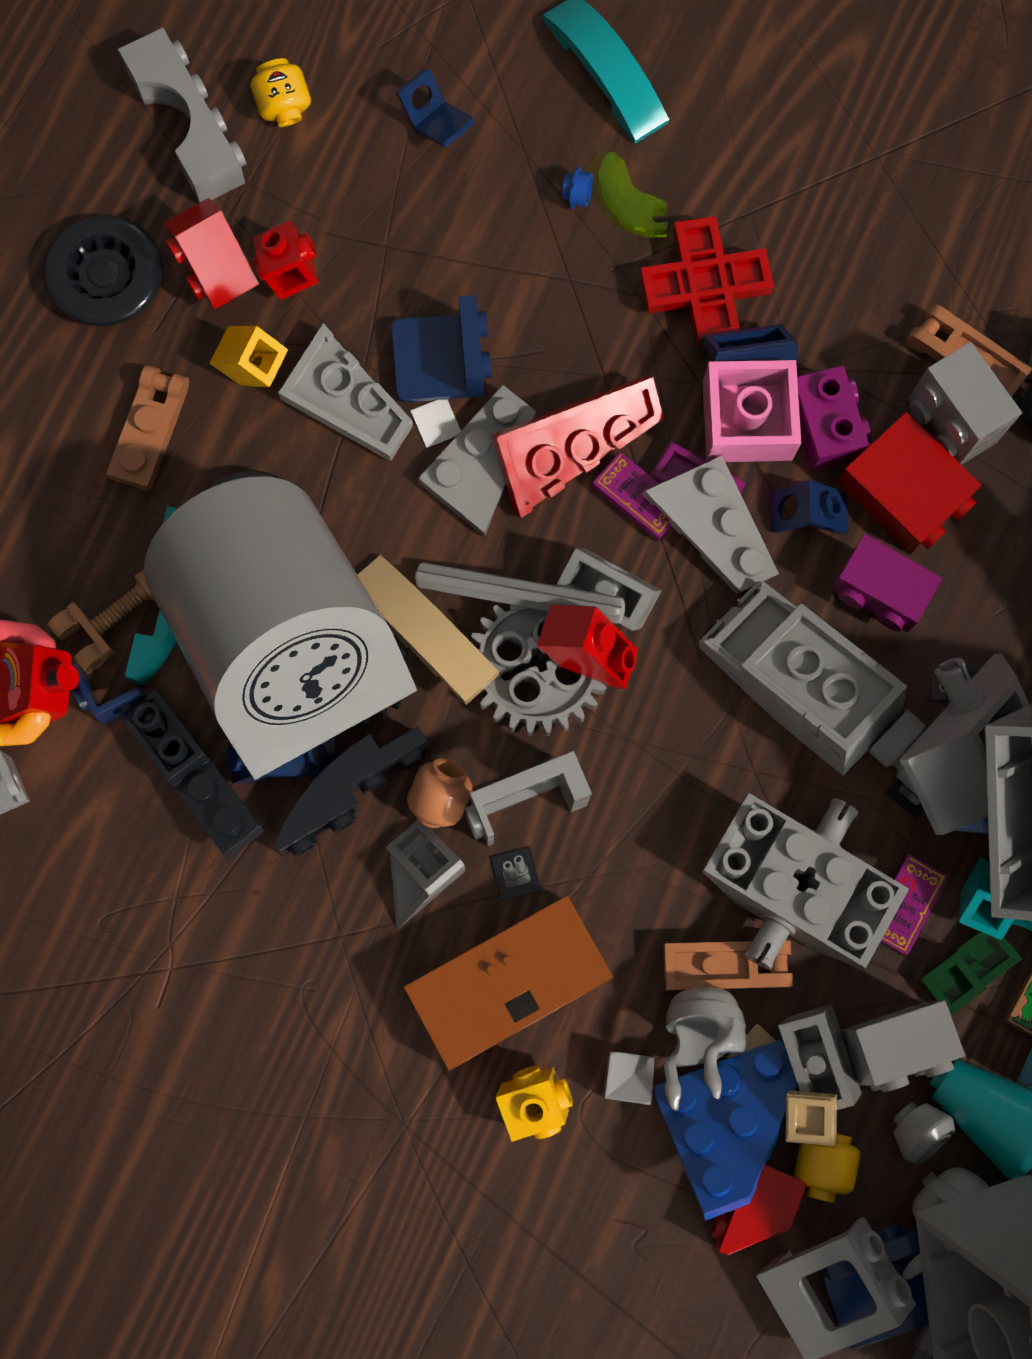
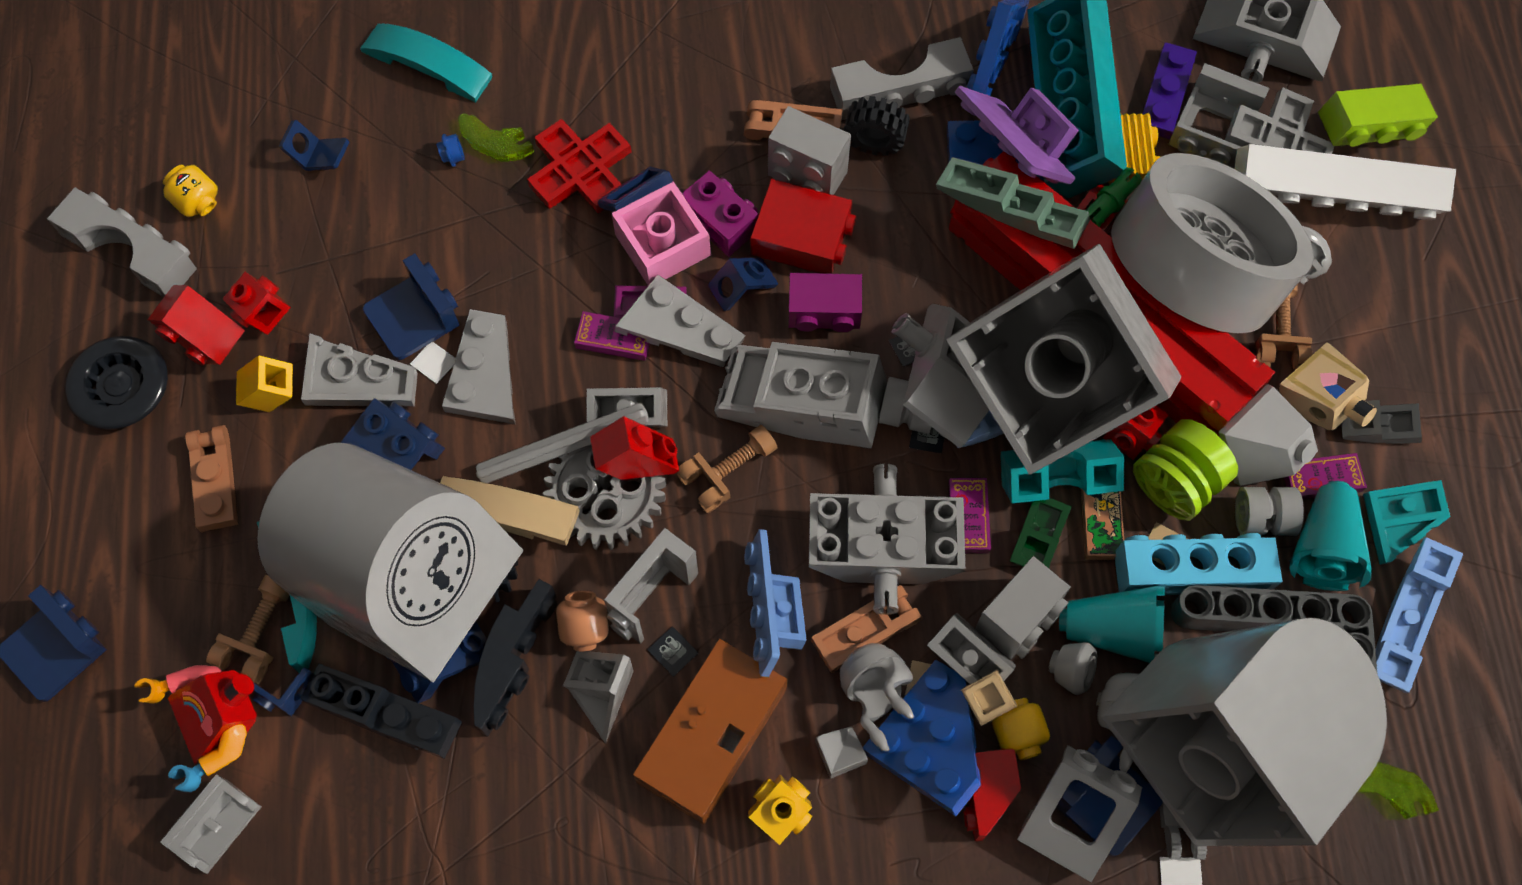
camera: 25 degrees left, 10 degrees down
wing [491,376,664,519] -> none
none -> dark blue bracket [341,398,445,470]
none -> medium nougat bar [677,425,778,513]
none -> medium blue bracket [744,529,807,677]

